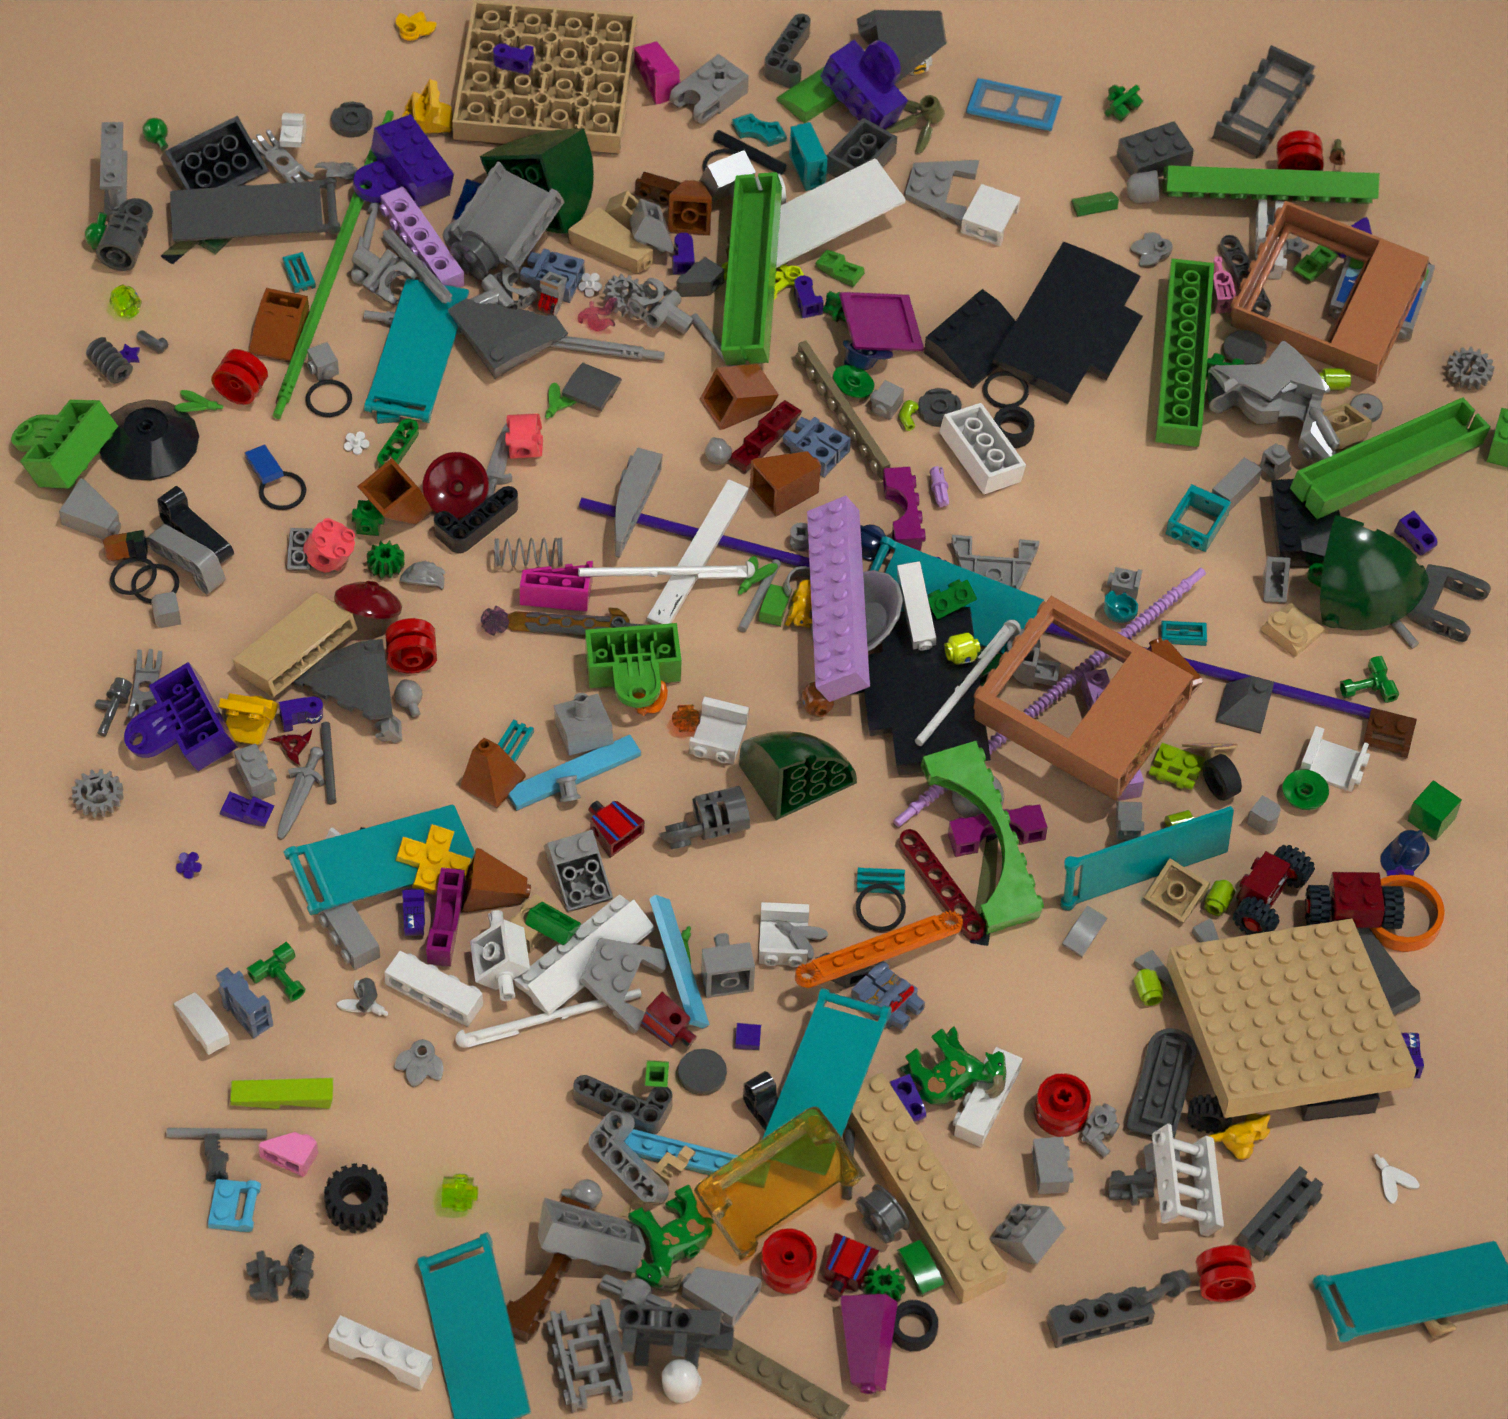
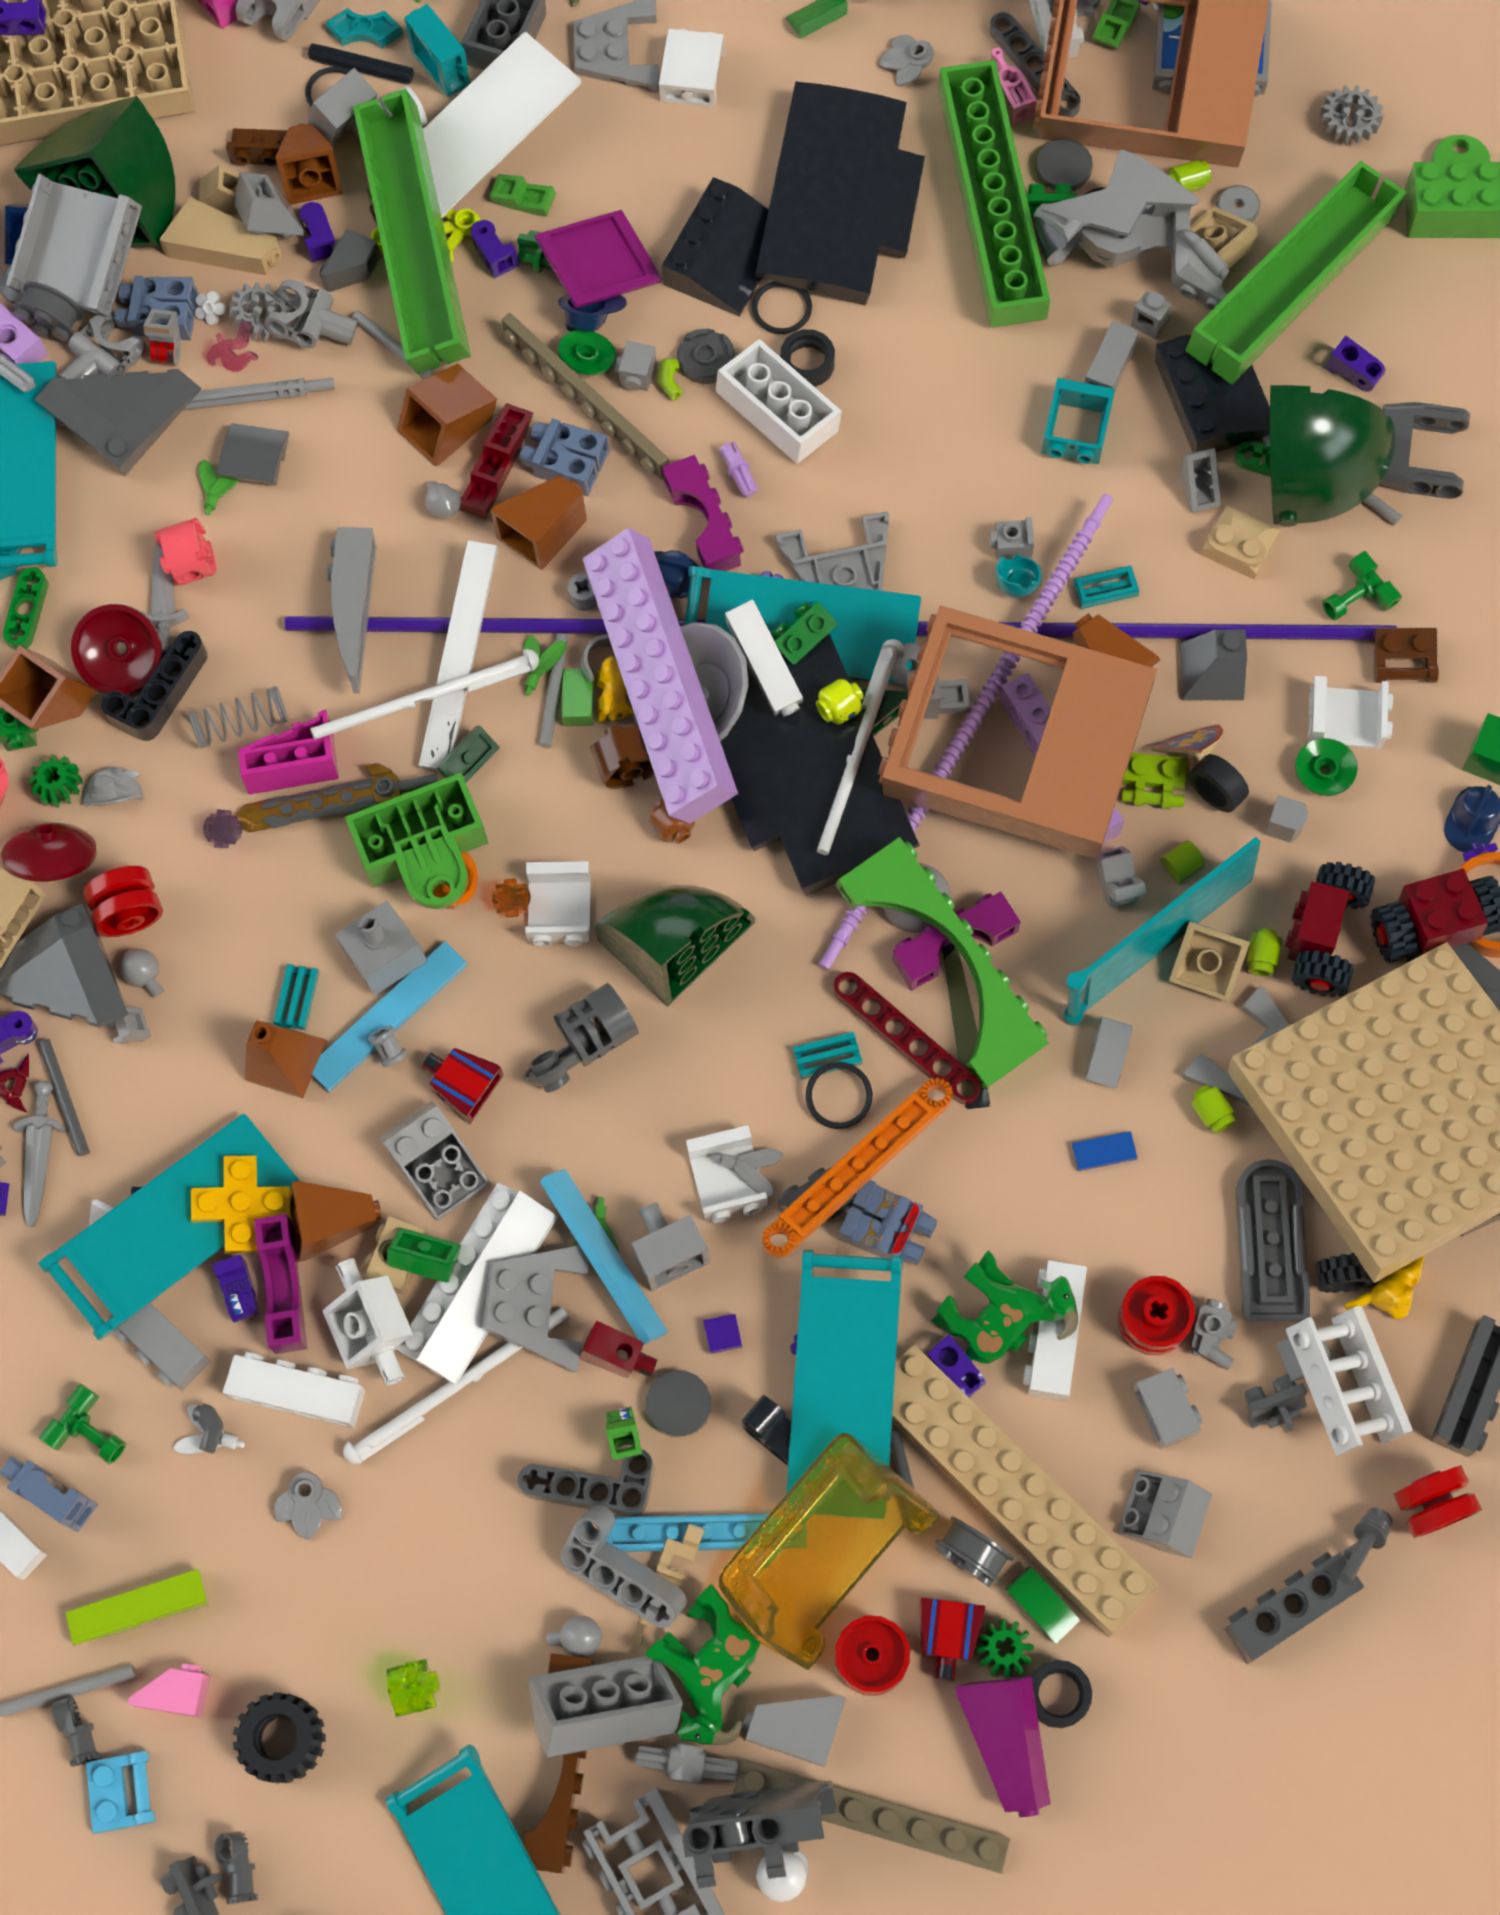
camera: 10 degrees left, 15 degrees up
none -> dark green plate [435,725,500,783]
none -> reddish brown brick [590,724,655,789]
none -> blue piece [1072,1131,1138,1171]

